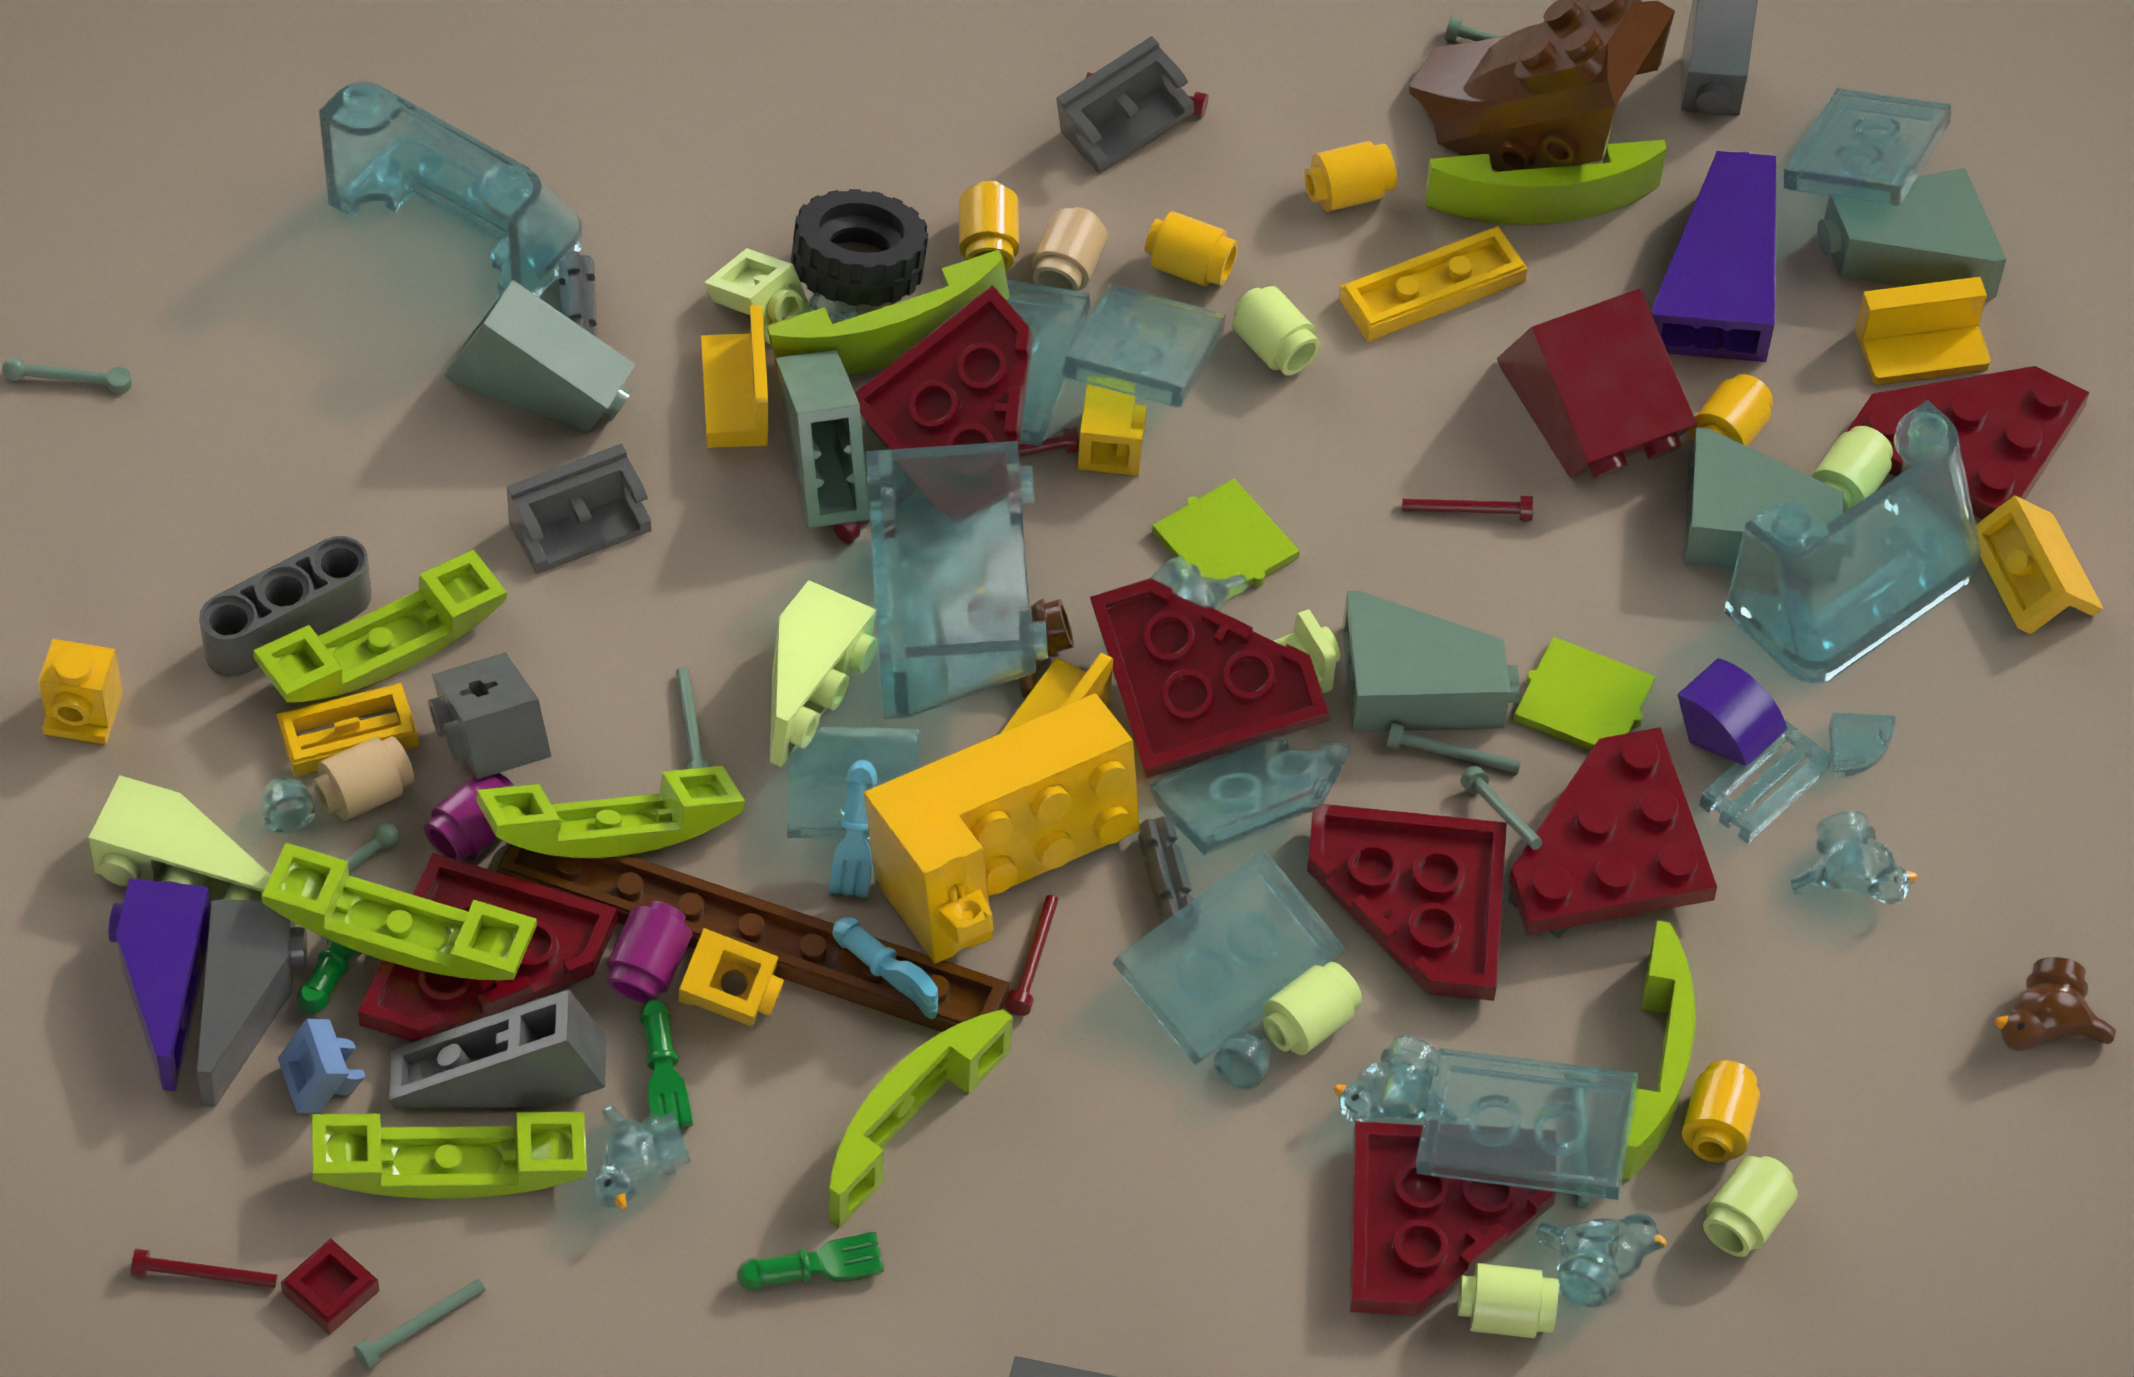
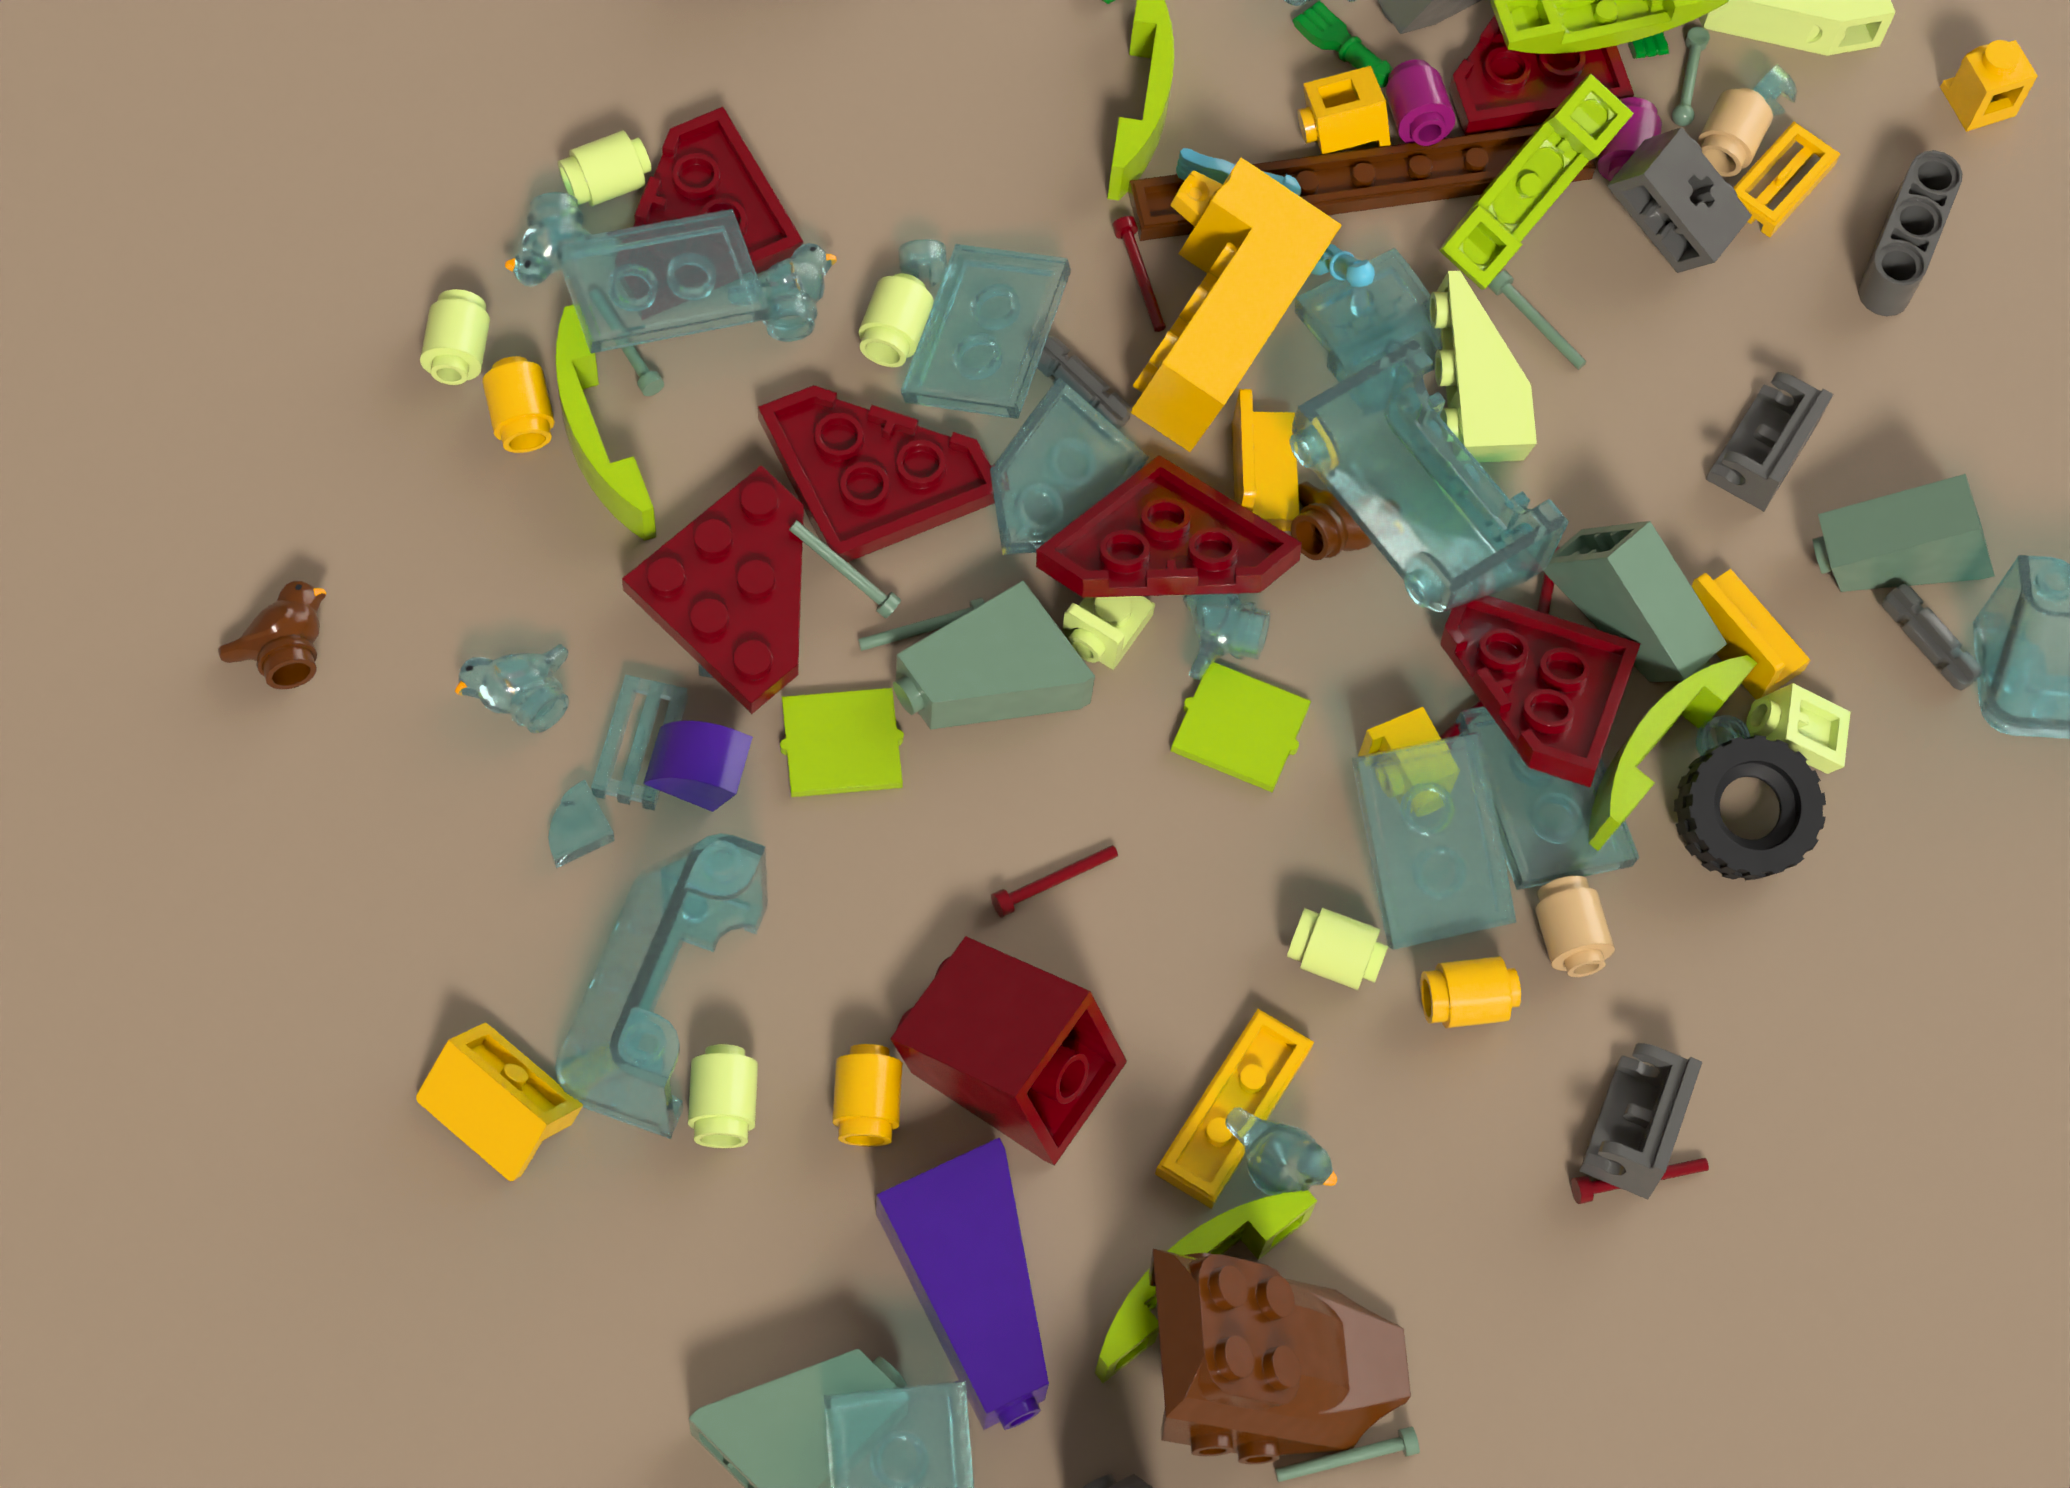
camera: 145 degrees right, 10 degrees up
lime slope [253,549,507,702] -> none
yellow brick [958,181,1019,271] -> none
yellow brick [1304,141,1397,212] -> none
sand green slope [1684,427,1853,579] -> none
dark red plate [1846,366,2090,519] -> none
yellow panel [1855,277,1991,385] -> none
none -> clear light blue animal [1225,1107,1337,1195]

